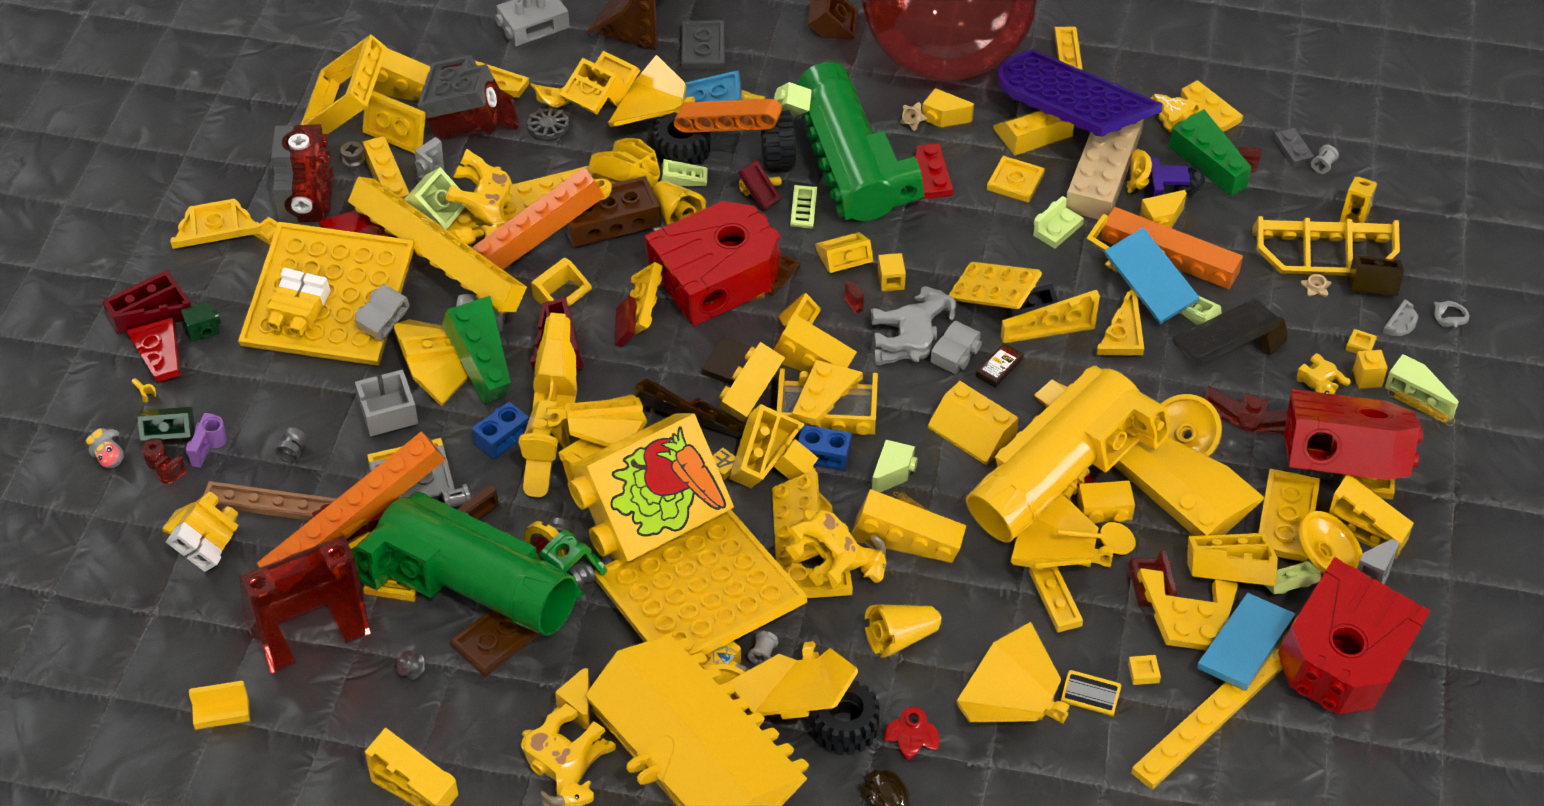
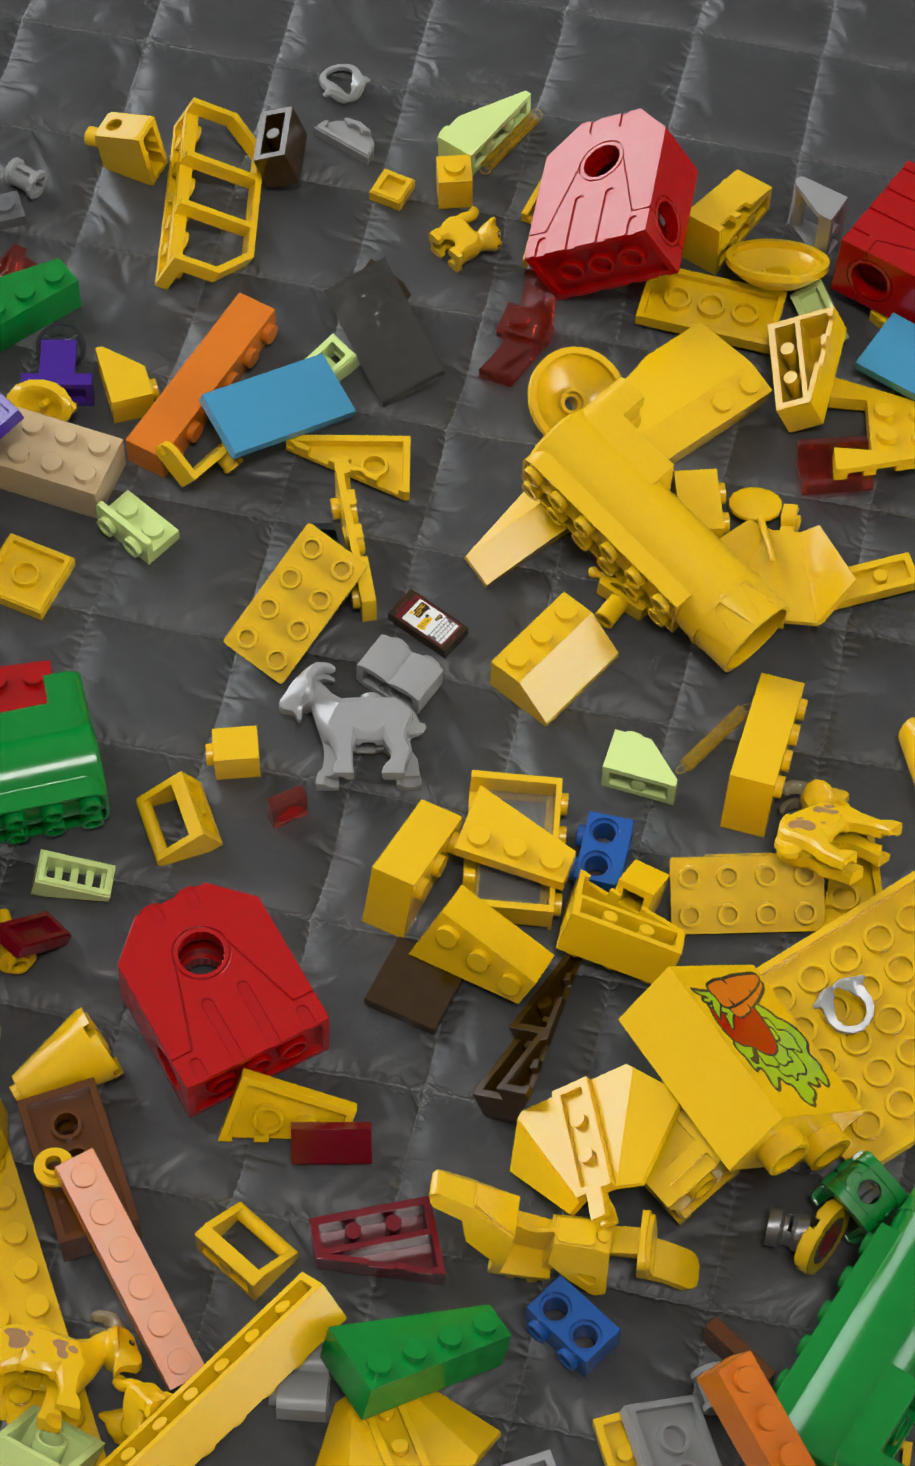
camera: 90 degrees left, 10 degrees up
yellow tile [713,448,736,480] -> none
yellow slope [778,293,821,328] -> none
tan plate [1301,274,1331,297] -> none
none -> light grey piece [812,975,875,1035]

